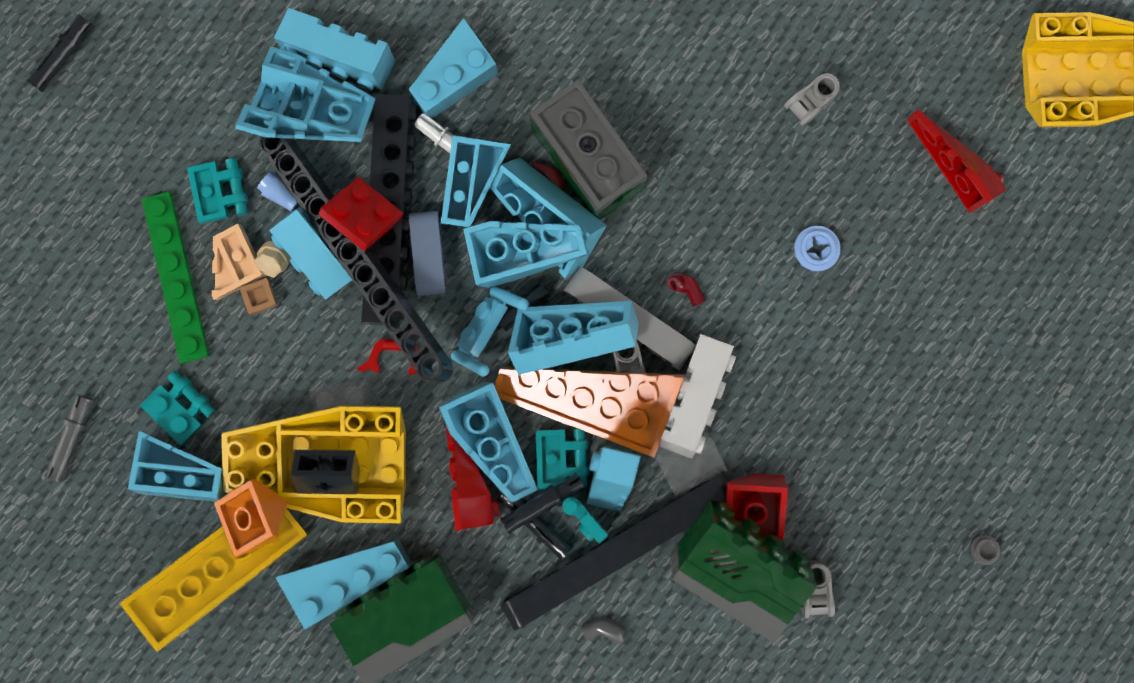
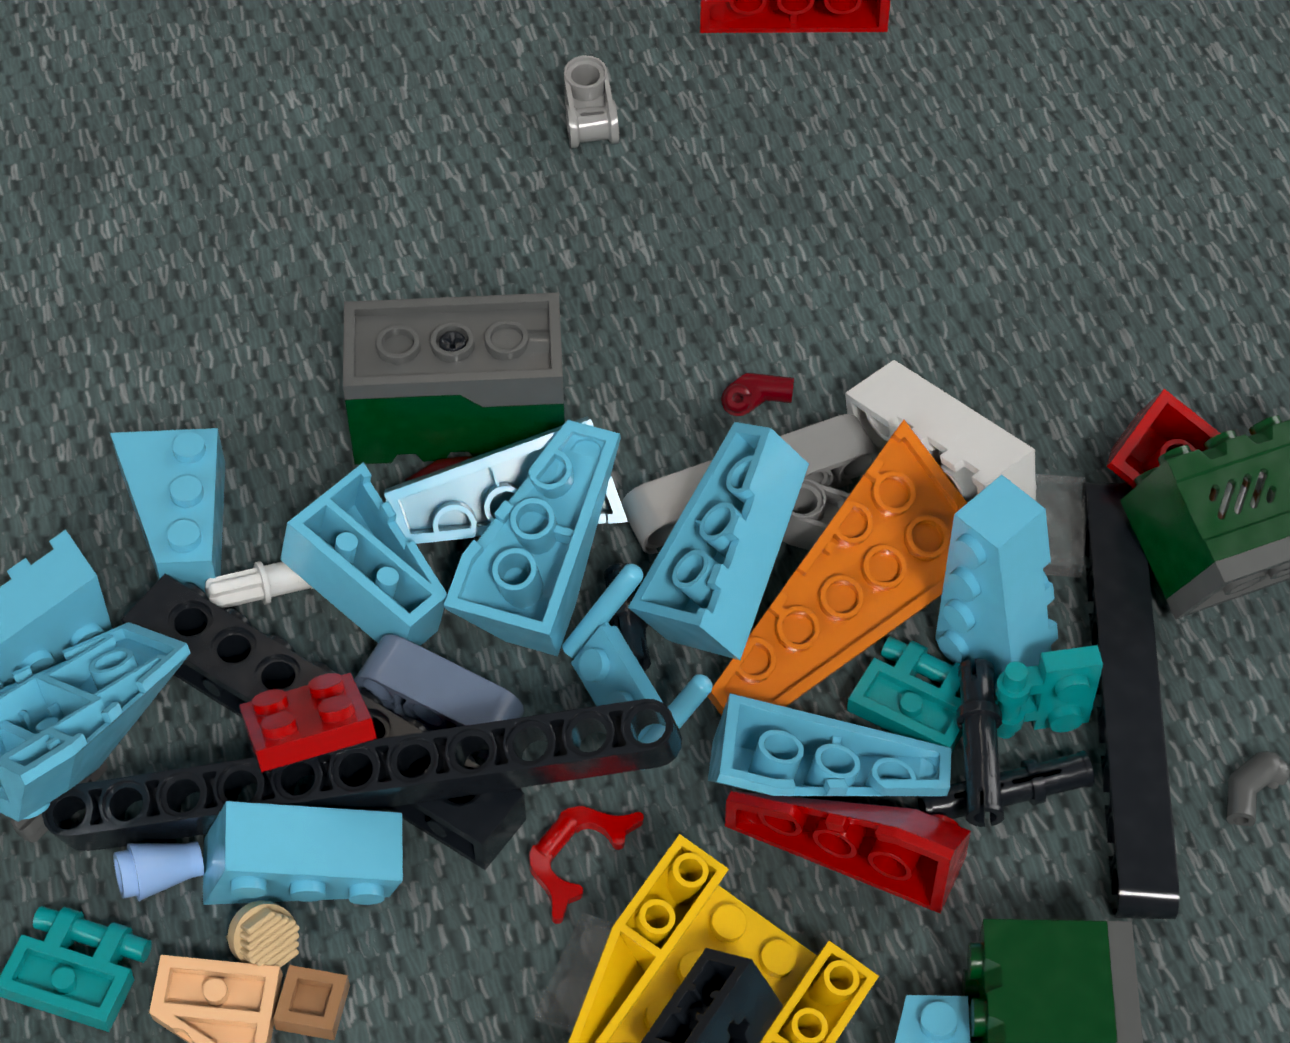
camera: 60 degrees left, 30 degrees down
light blue gear [794,226,840,272] -> none

